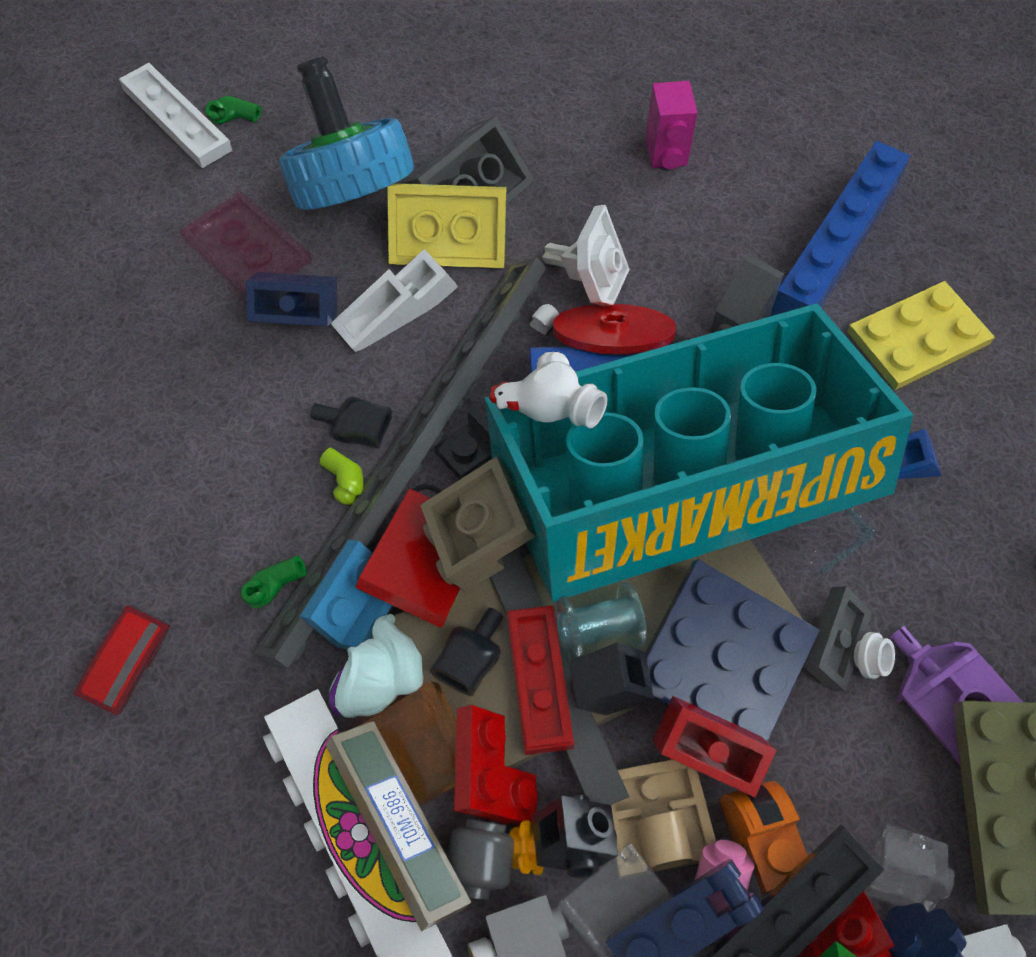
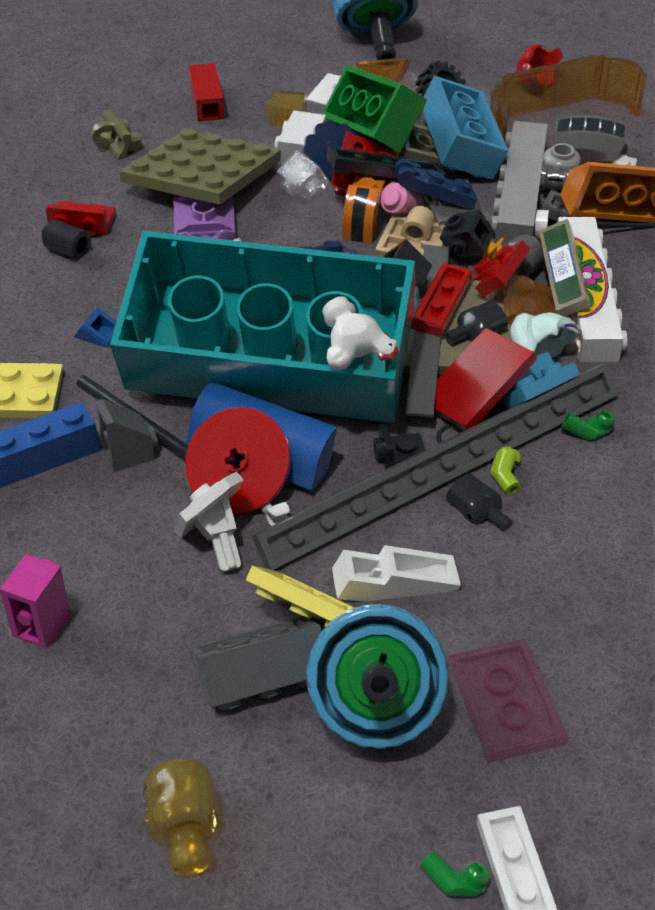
camera: 150 degrees left, 15 degrees down
dark blue brick [246,272,337,326] -> none
dark tan plate [420,457,536,591] -> none
red brick [652,696,777,797] -> none
none -> clear yellow piece [143,758,219,876]

